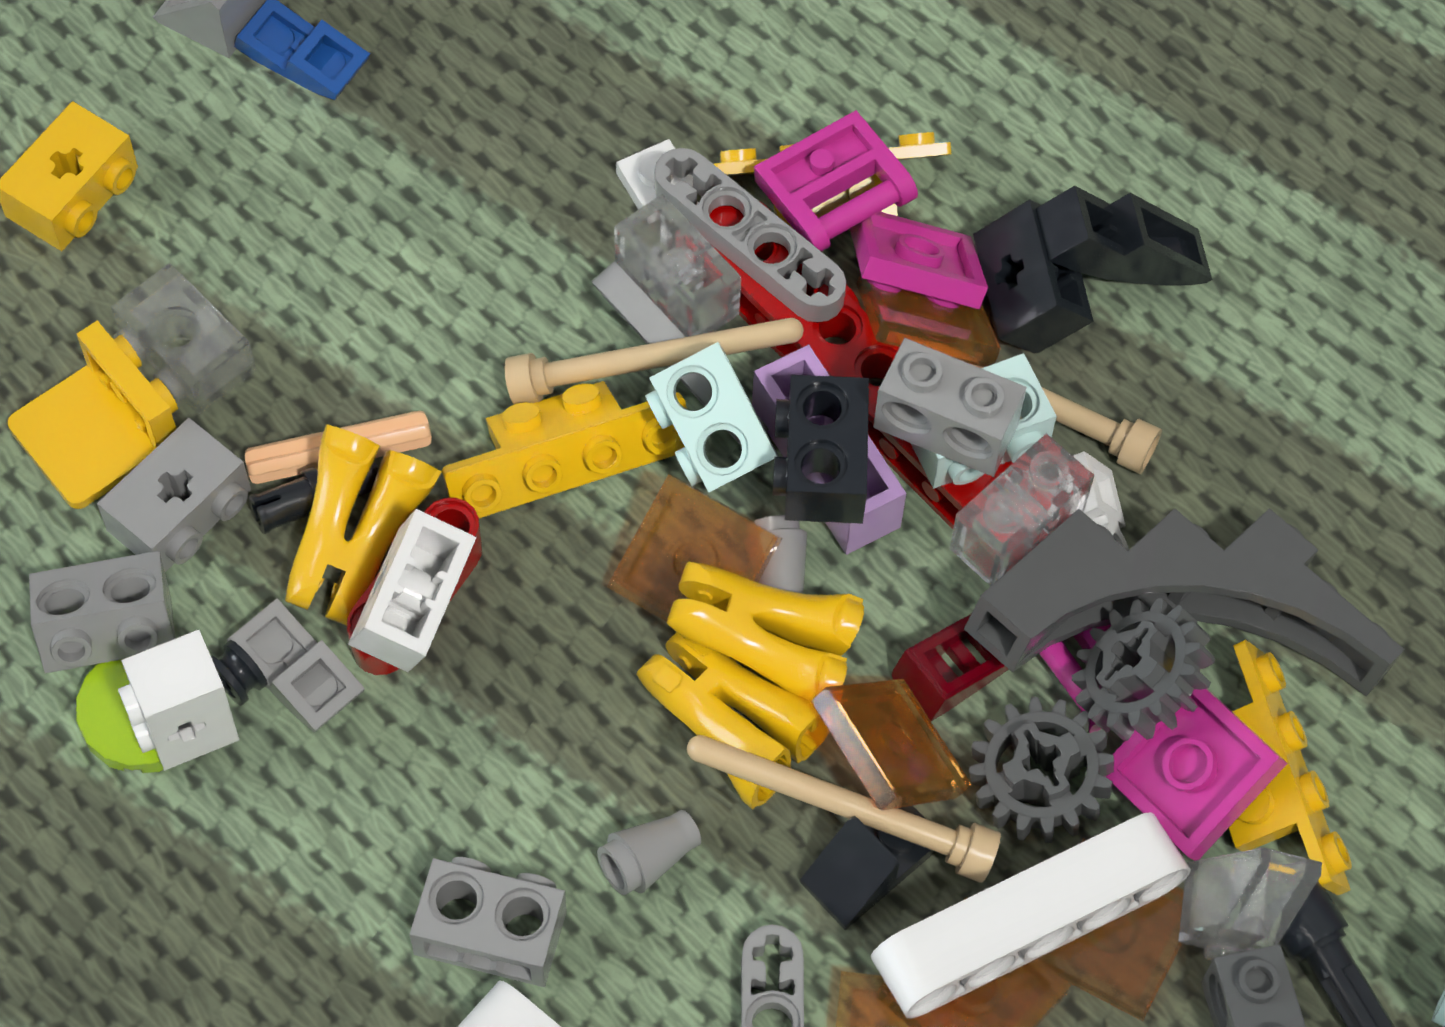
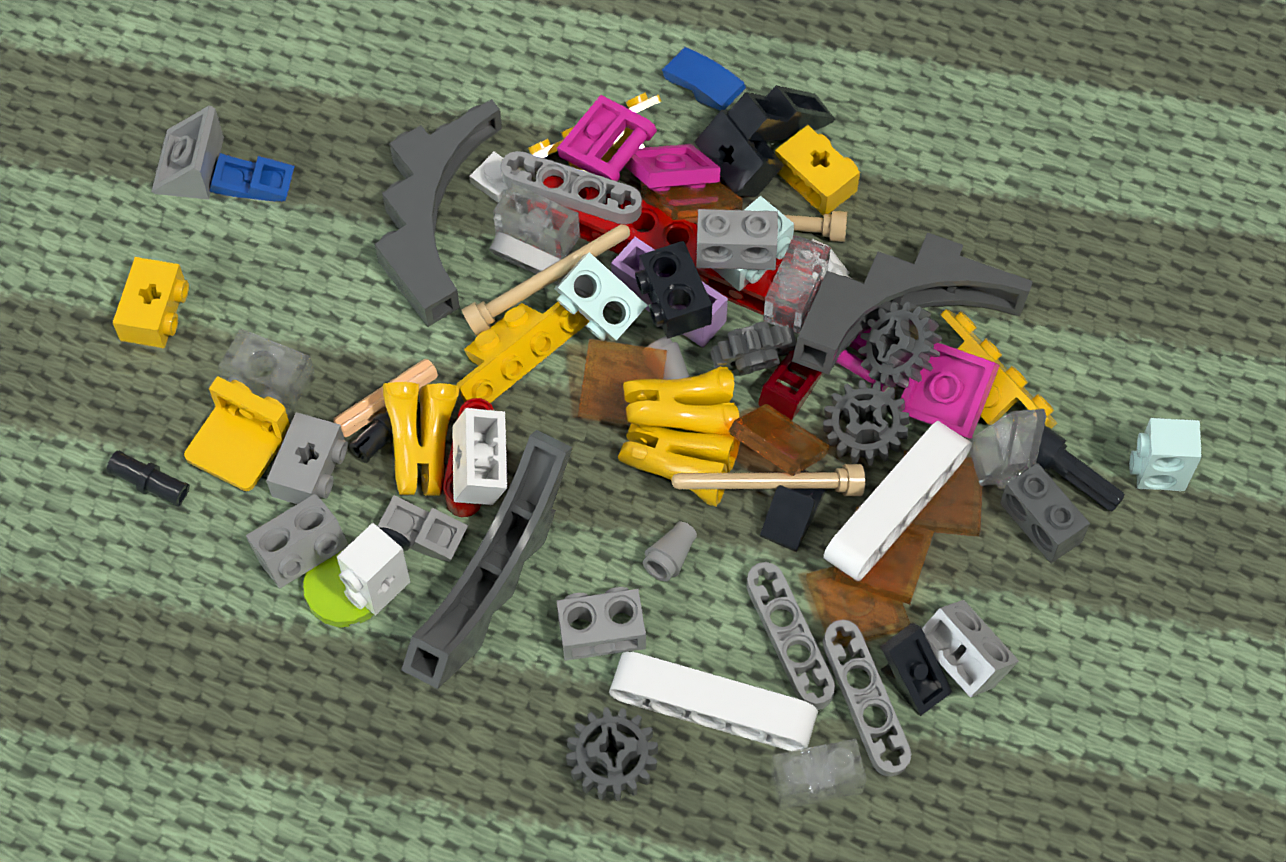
camera: 20 degrees left, 0 degrees up
none -> dark grey arch [375,99,502,327]
none -> dark grey arch [401,430,573,689]
none -> blue slope [662,47,746,111]
none -> dark grey gear [710,322,797,375]
none -> yellow brick [775,125,860,216]

